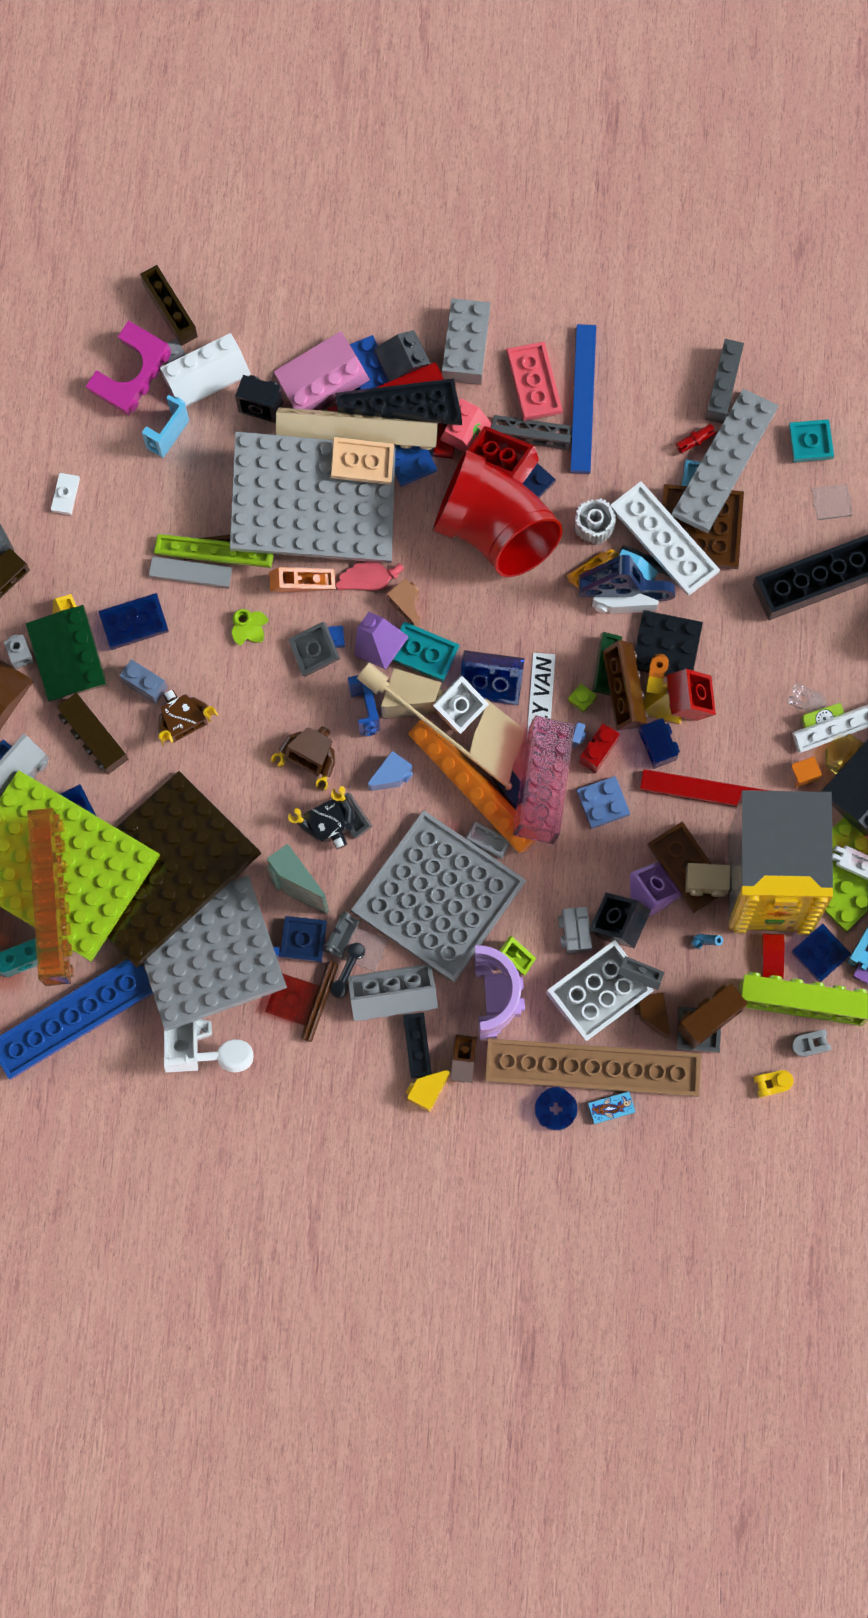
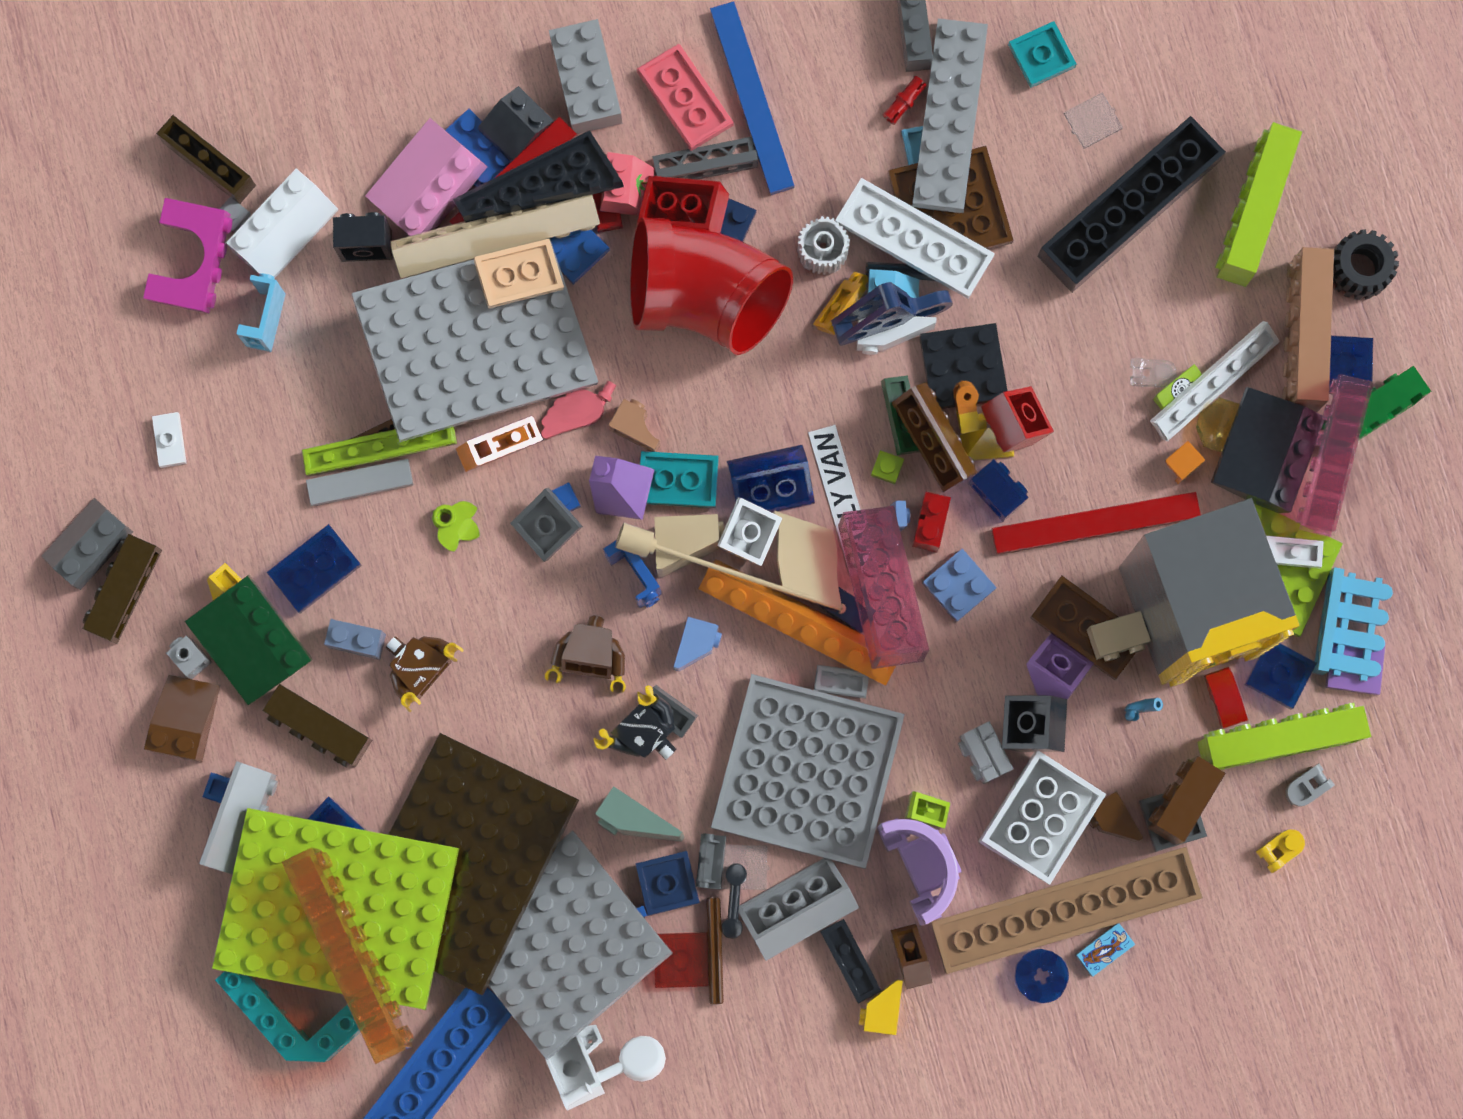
camera: 20 degrees left, 5 degrees up
dark grey plate [618,956,664,990] -> none

